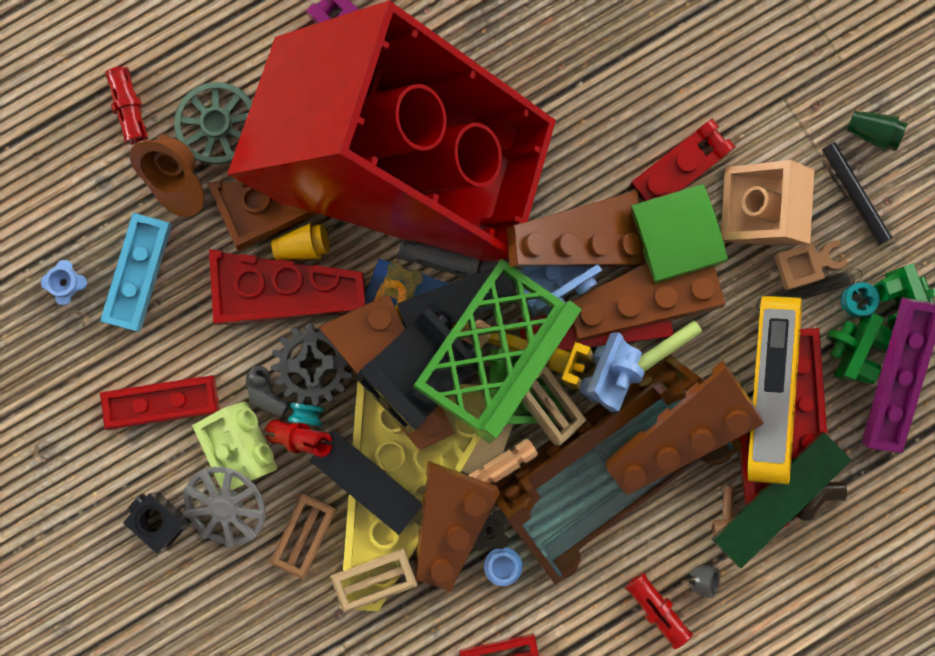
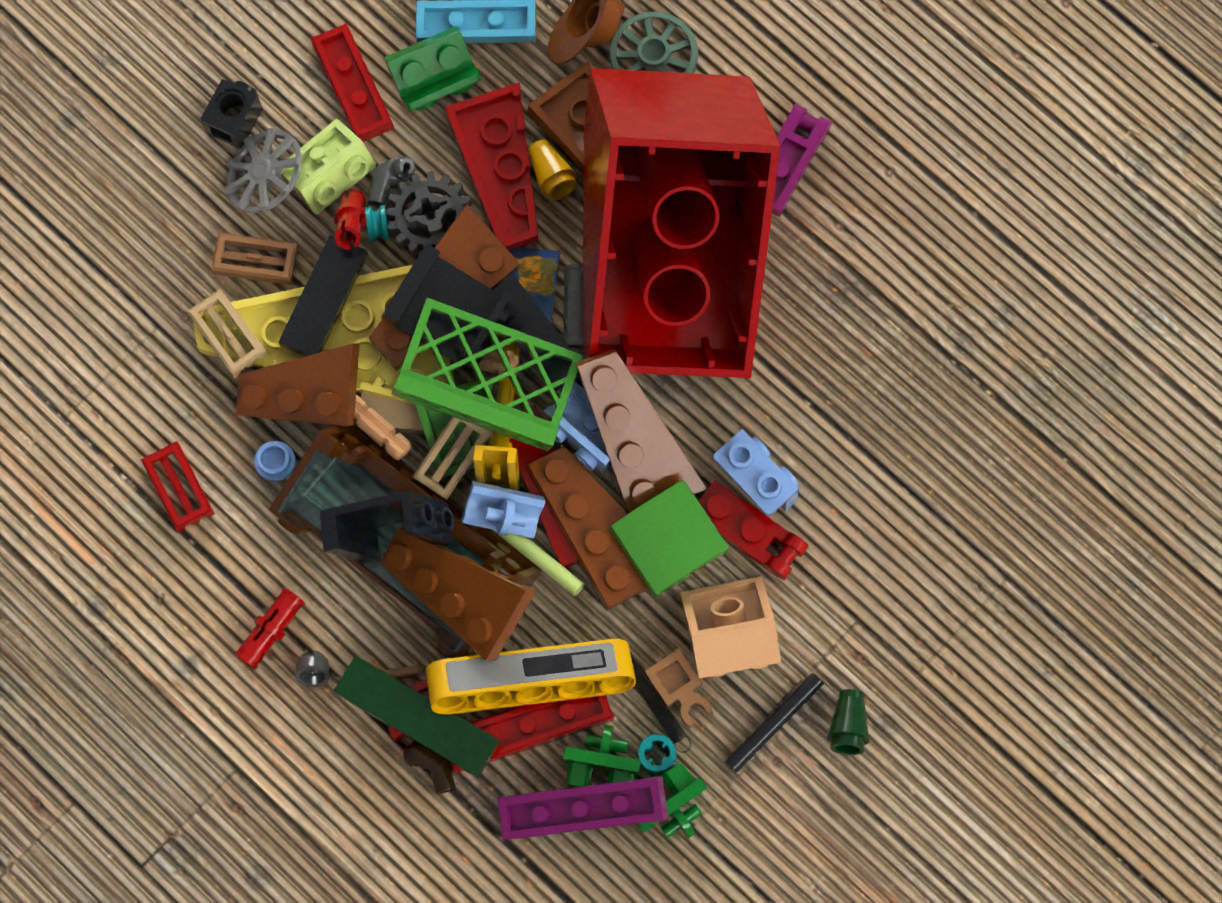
camera: 80 degrees right, 10 degrees down
dark brown plate [473,511,509,551] -> none
none -> black panel [320,490,454,564]
none -> green bracket [384,26,481,111]
none -> light blue bracket [713,429,799,516]

